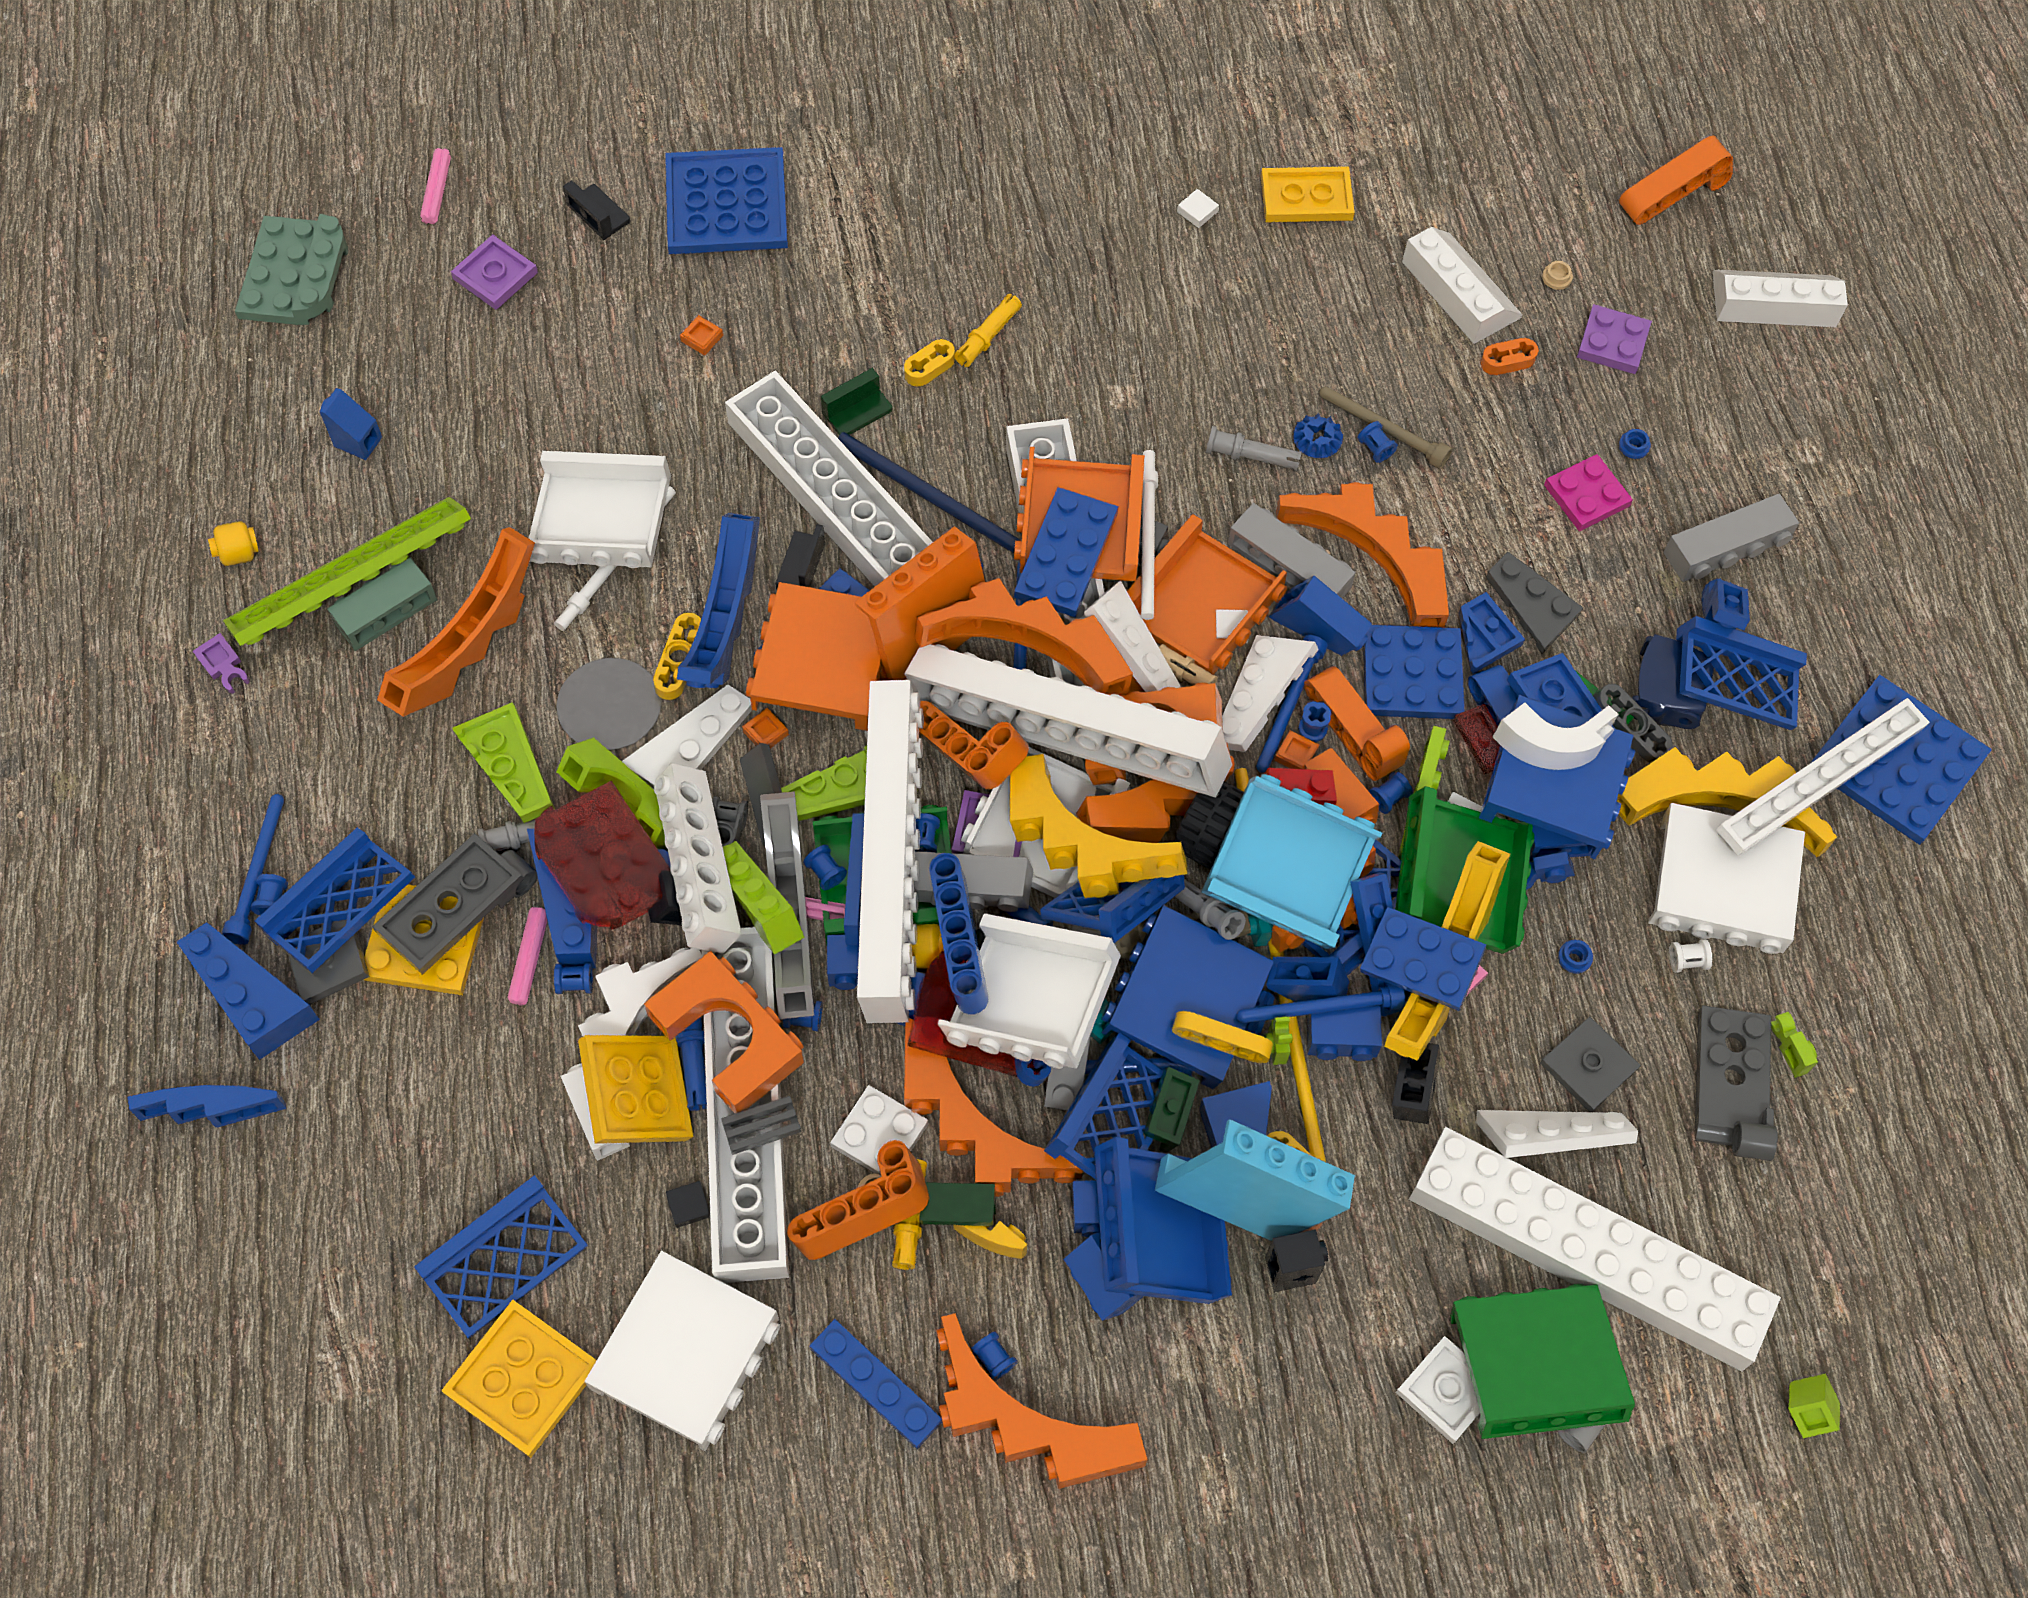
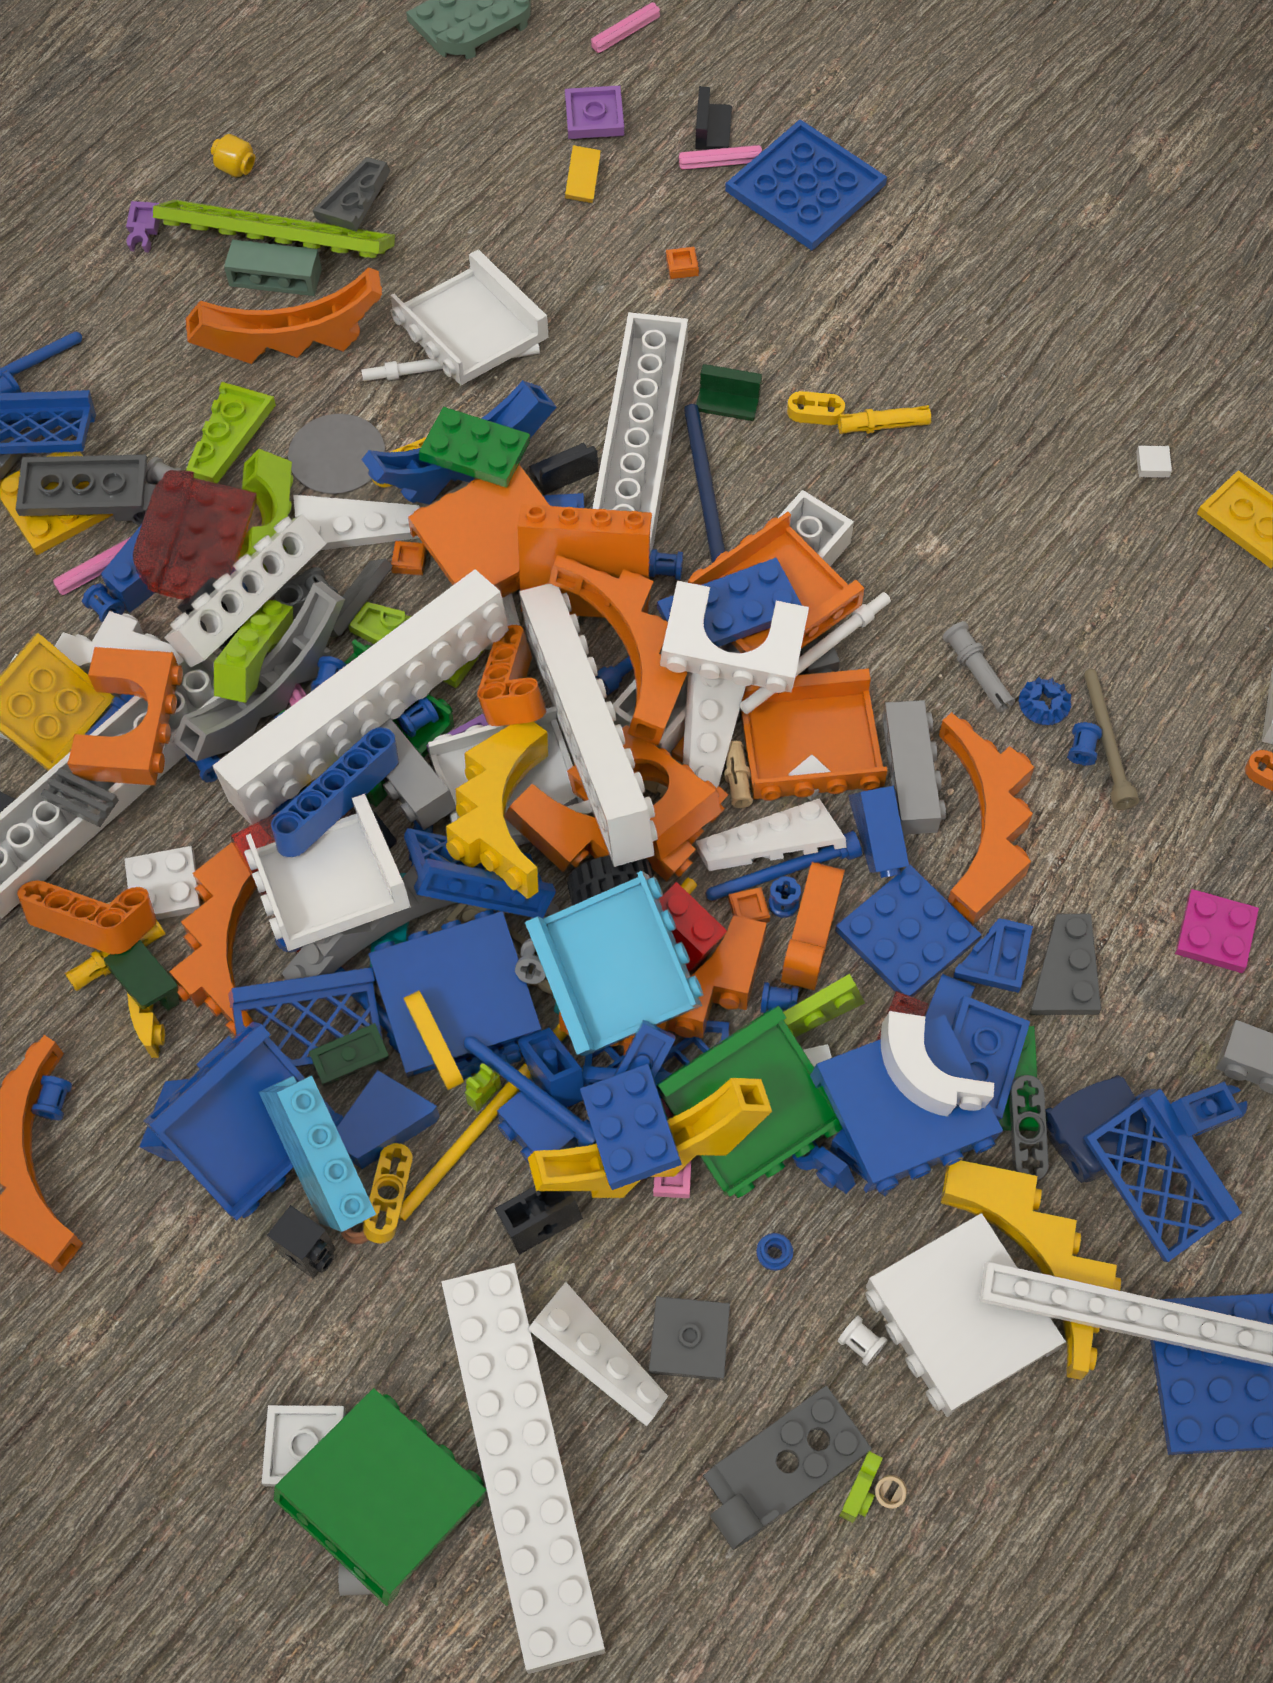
camera: 50 degrees right, 0 degrees up
blue slope [319,388,382,460] -> none
none -> dark grey wing [312,157,390,231]
none -> green plate [419,406,530,488]
none -> yellow slope [565,145,601,203]
none -> white arch [660,581,809,693]
none -> bright pink axle [679,145,762,170]
none -> tan hinge [875,1475,907,1509]

